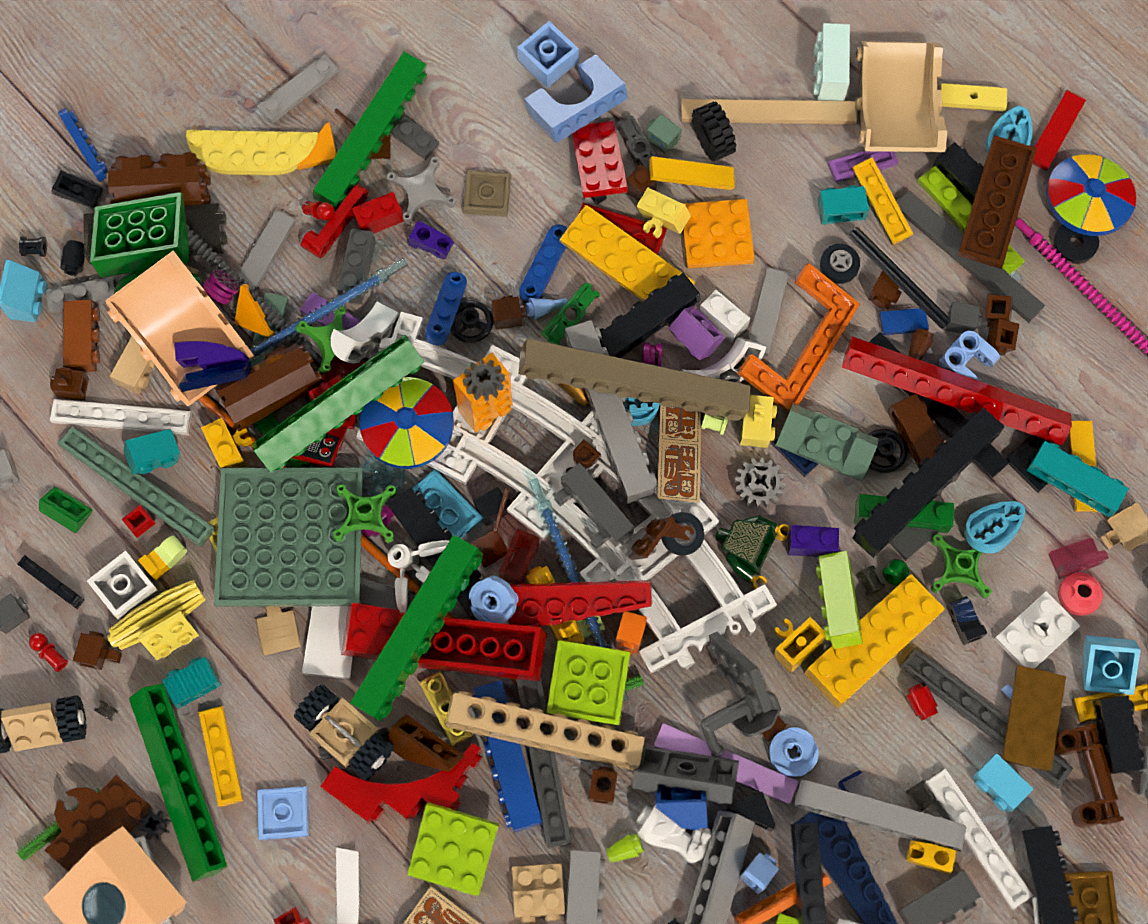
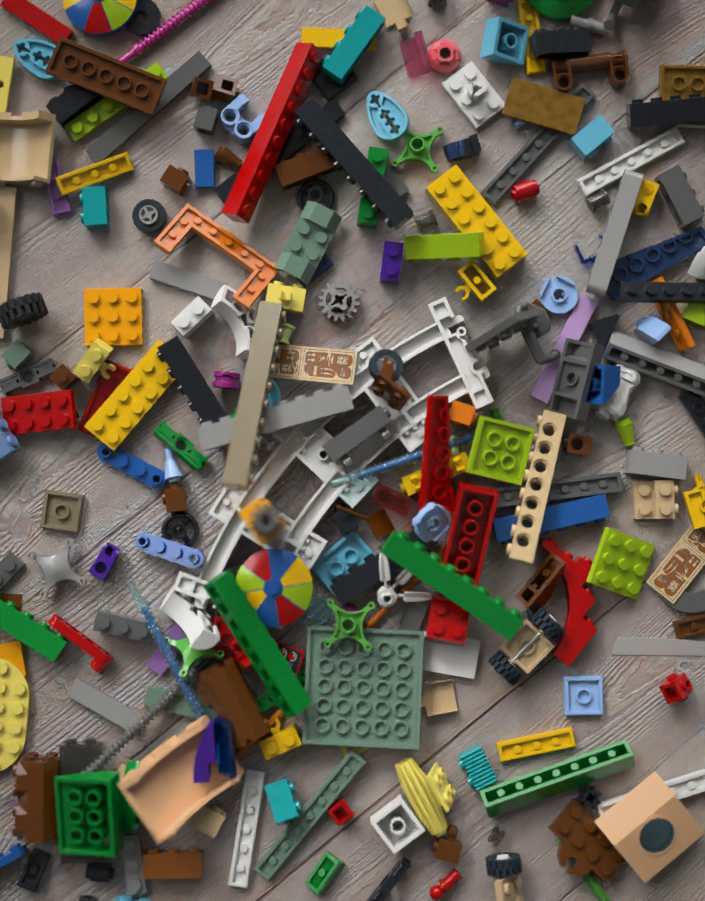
camera: 90 degrees left, 15 degrees up
reddish brown brick [50,367,89,400] -> none
leg [138,536,187,581] -> none
magenta wheel [203,269,240,304] -> none
light orange tile [234,284,275,338] -> none
red pin [302,201,334,220] -> none
red brick [352,192,404,234] -> none
light yellow tile [419,671,474,747] -> none
reddish brown tile [573,439,601,469] -> none
yellow tile [649,156,735,190] -> none
medium lavender brick [669,305,726,360] -> none
dark green torso [716,515,790,590] -> none
black axle [849,227,951,329] -> none
green piece [882,559,909,586] -> none

